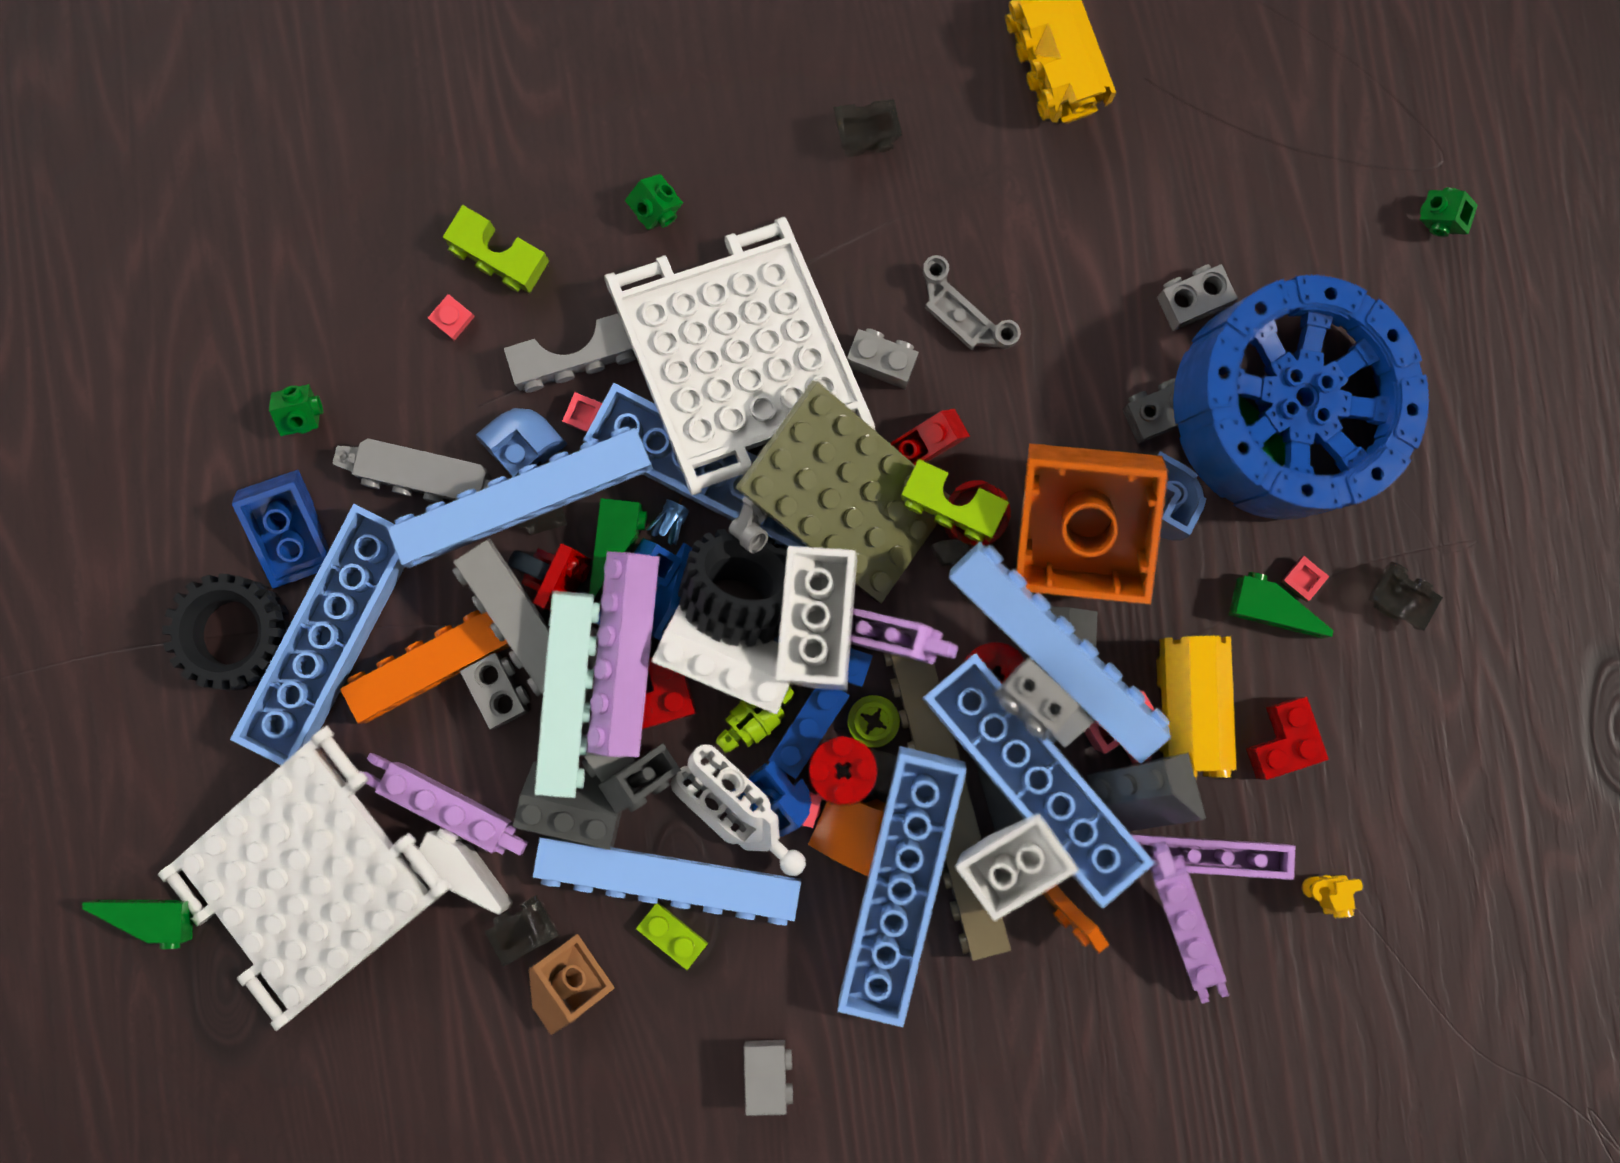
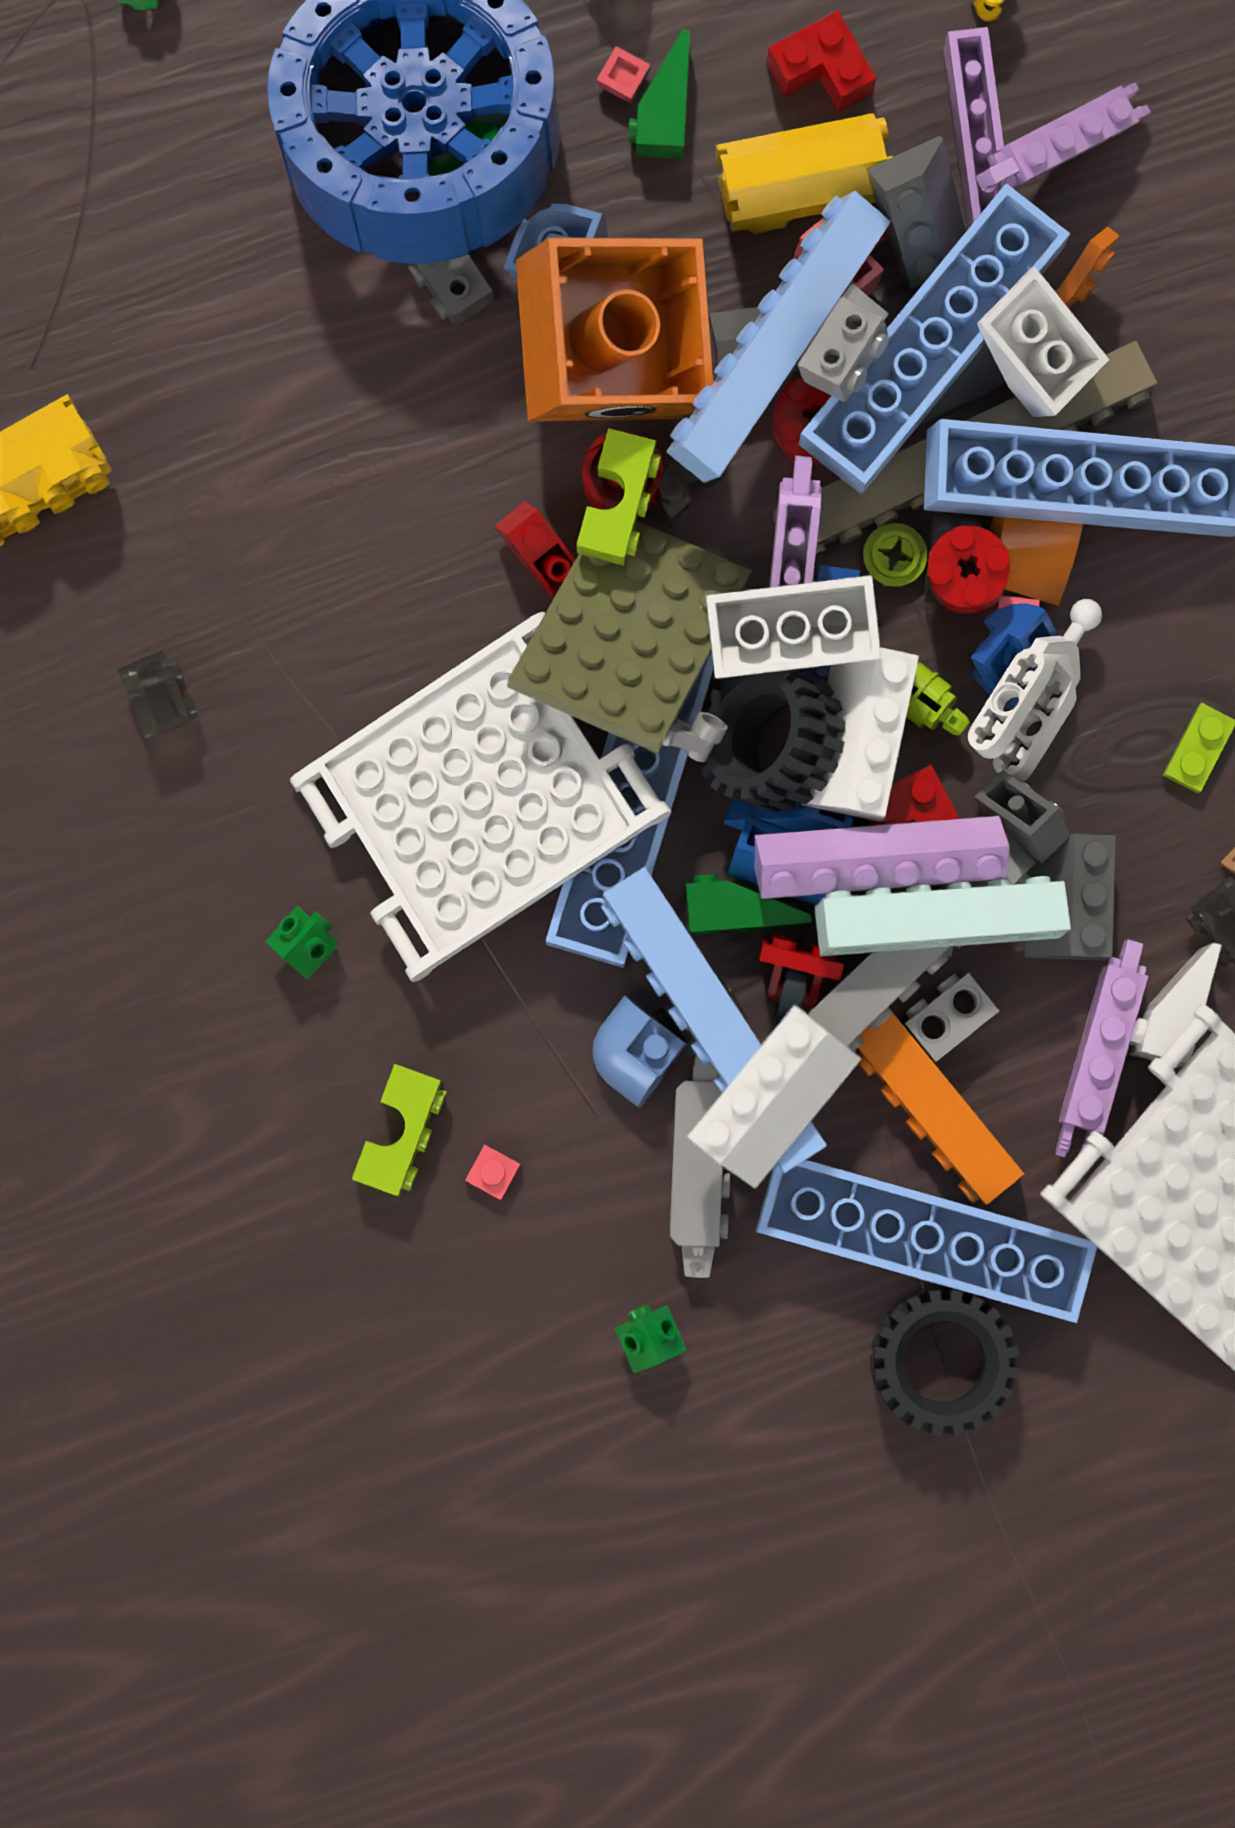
camera: 100 degrees left, 0 degrees up
blue slope [231,470,329,589] -> none
light grey arch [504,313,636,393] -> none
light blue brick [533,836,801,925] -> none
coral plate [562,392,602,433] -> none
flat silver piece [646,496,689,545] -> none
blue arch [768,688,850,779] -> none
light grey brick [847,328,919,389] -> none
light grey plate [923,255,1021,350] -> none
light grey brick [1157,264,1238,331] -> none
none -> white slope [687,1006,861,1188]

